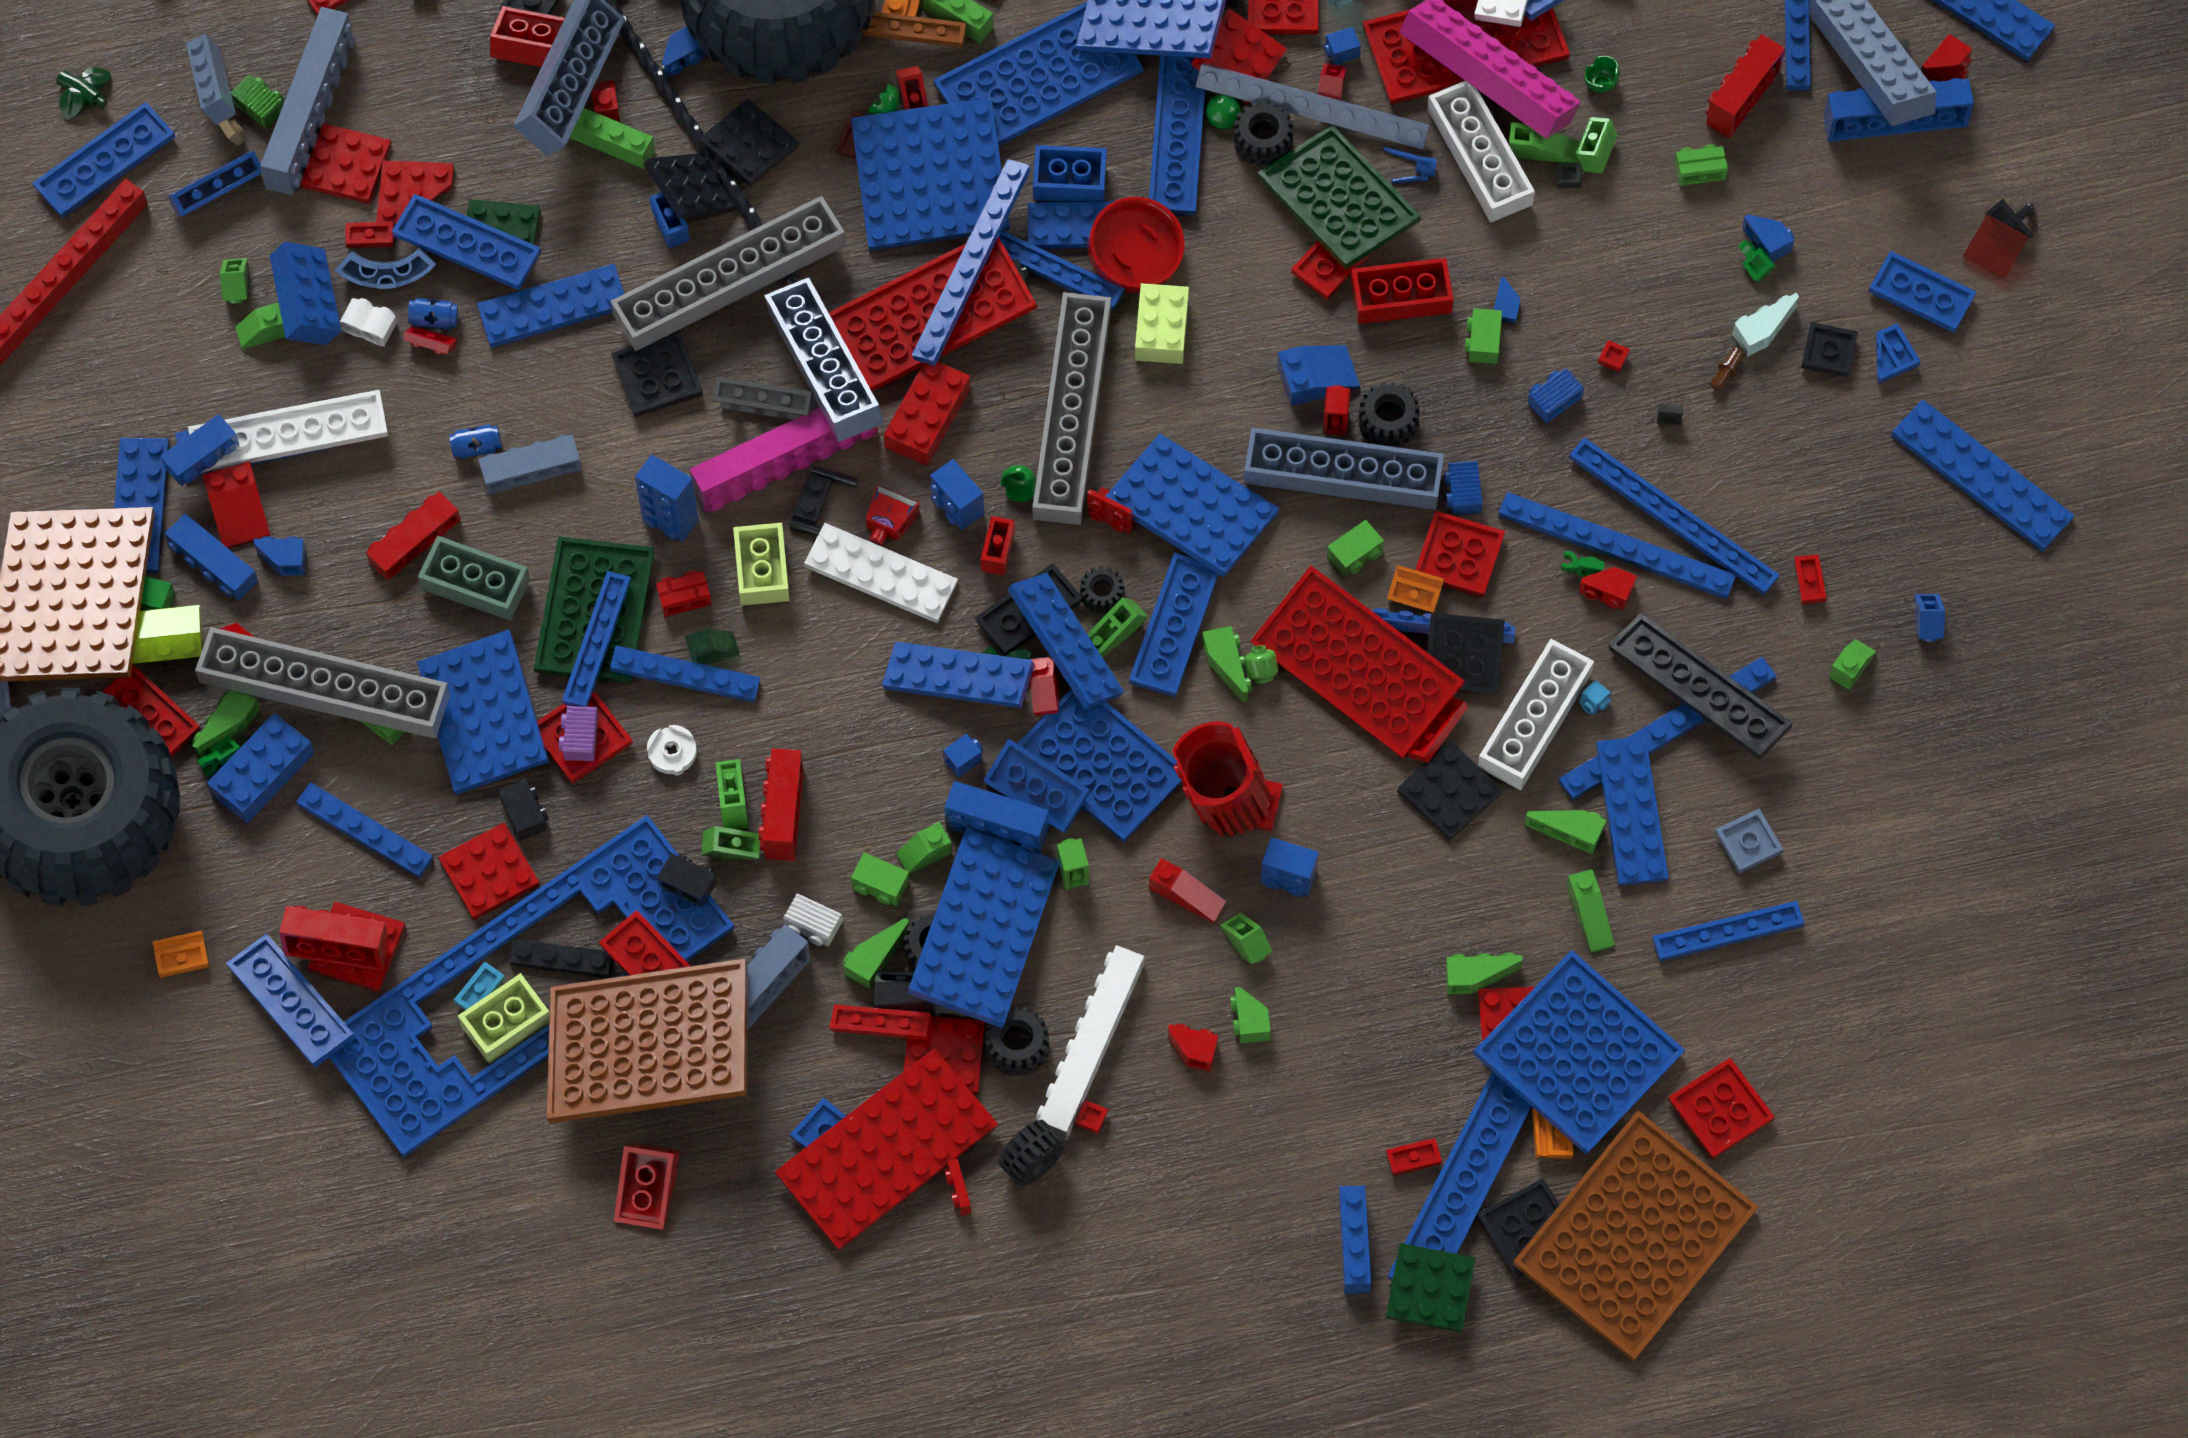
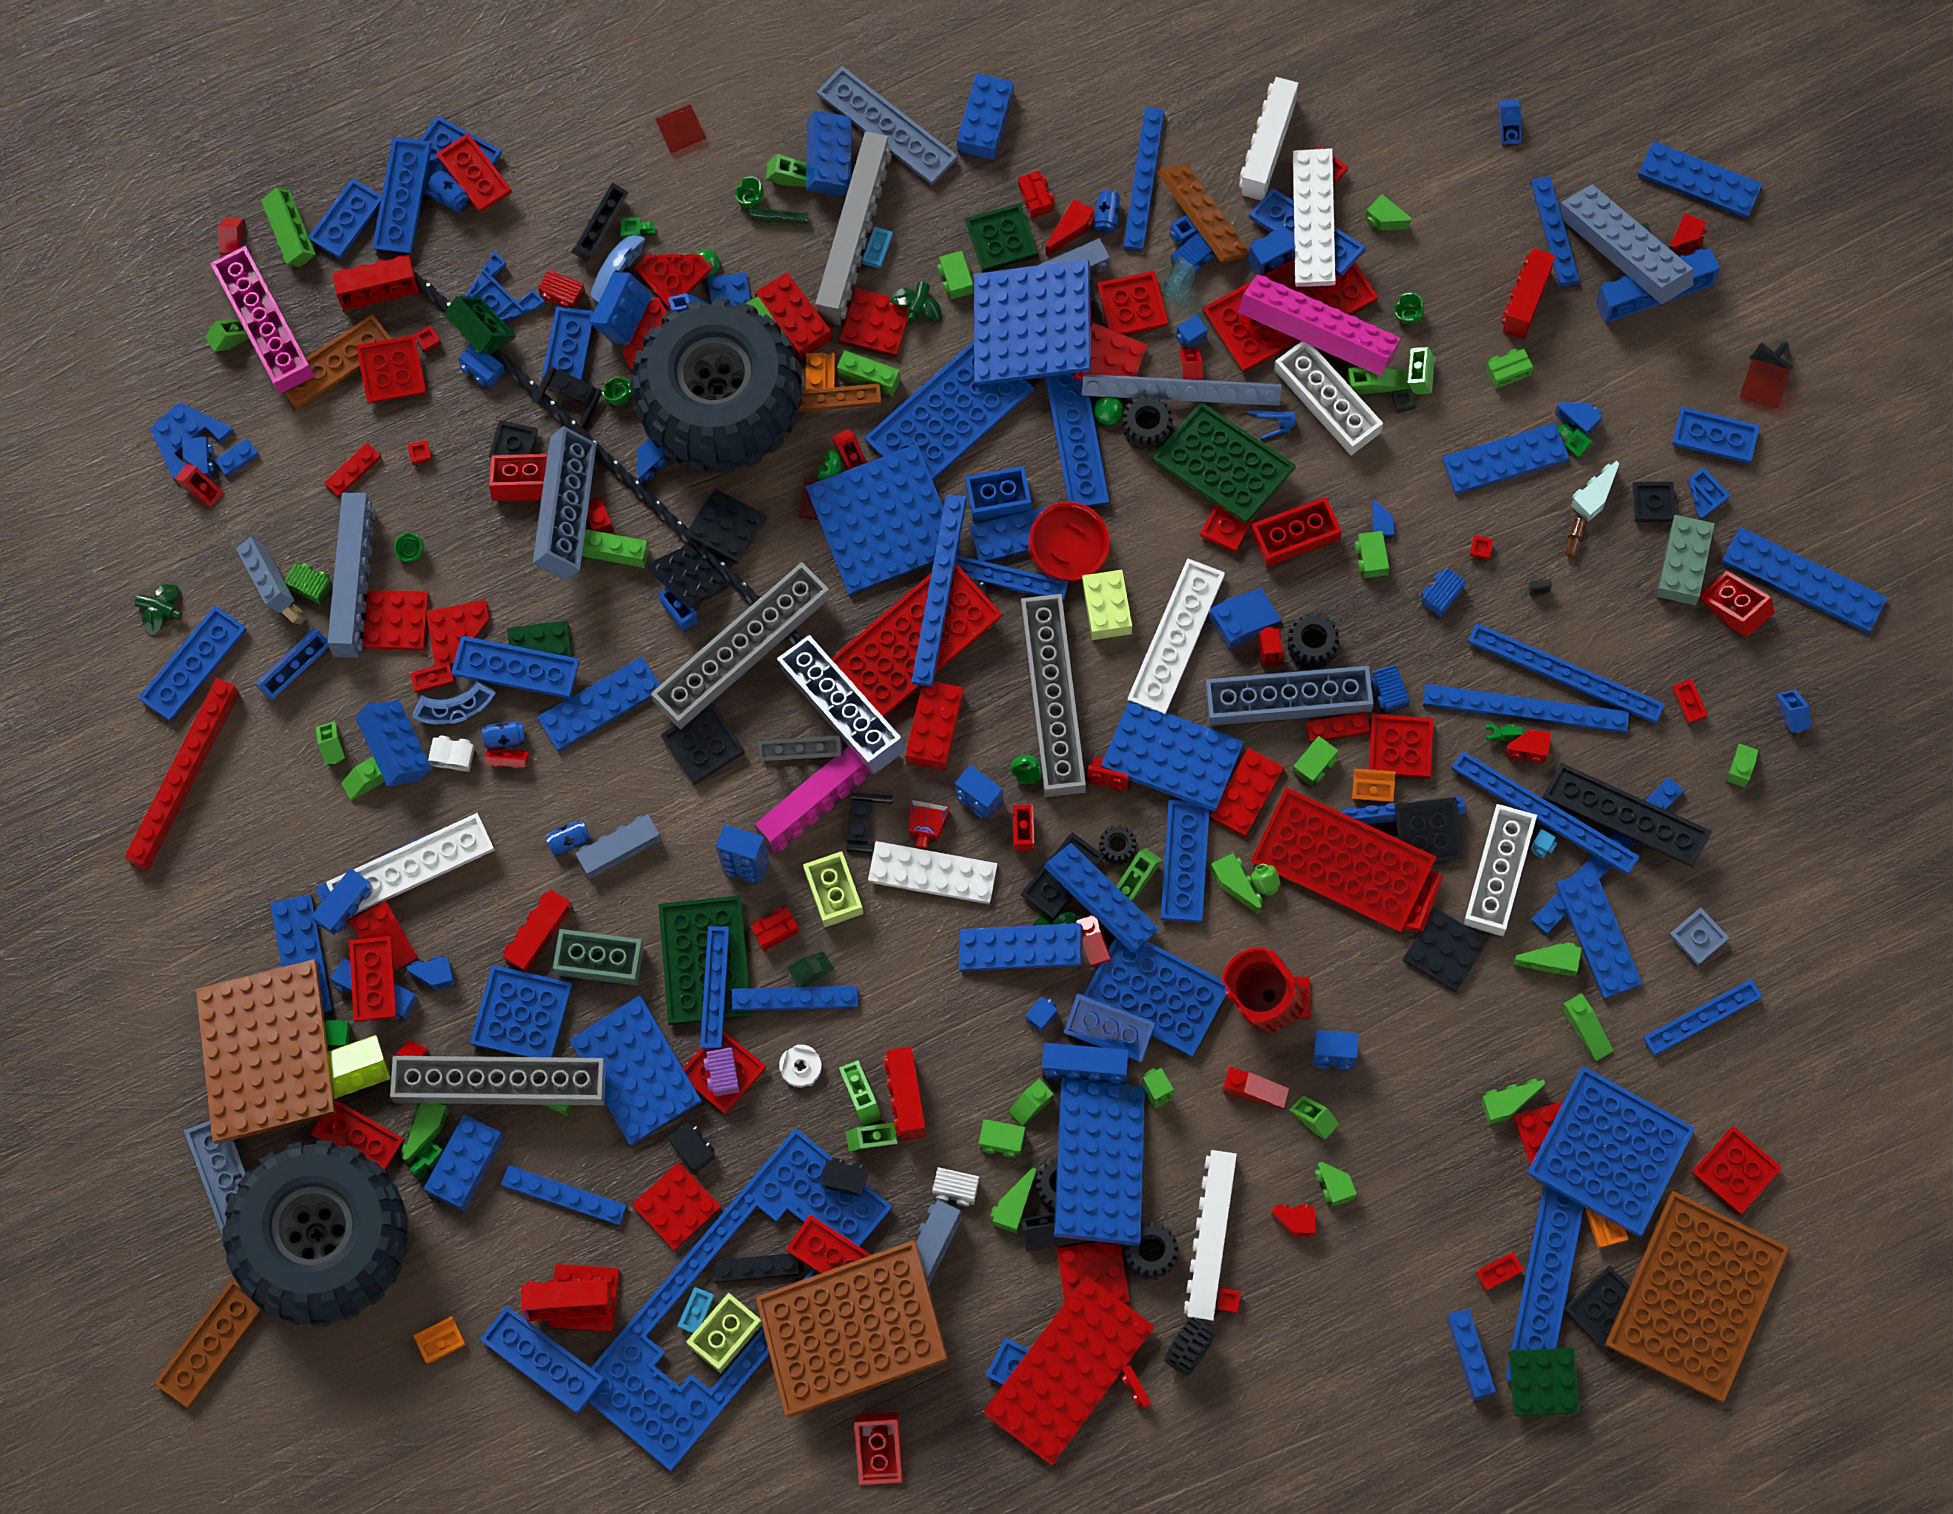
camera: 10 degrees left, 5 degrees up
red plate [829,1004,933,1040] -> none
none -> red plate [349,936,397,1023]
none -> green hair [394,532,425,563]
none -> blue plate [470,965,573,1058]
none -> white plate [1127,559,1225,715]
none -> red plate [1209,748,1284,838]
none -> red plate [1306,712,1370,744]
none -> blue plate [1442,423,1569,495]
none -> blue plate [1451,751,1640,875]
none -> sand green brick [1656,515,1715,605]
none -> red slope [1699,571,1775,638]

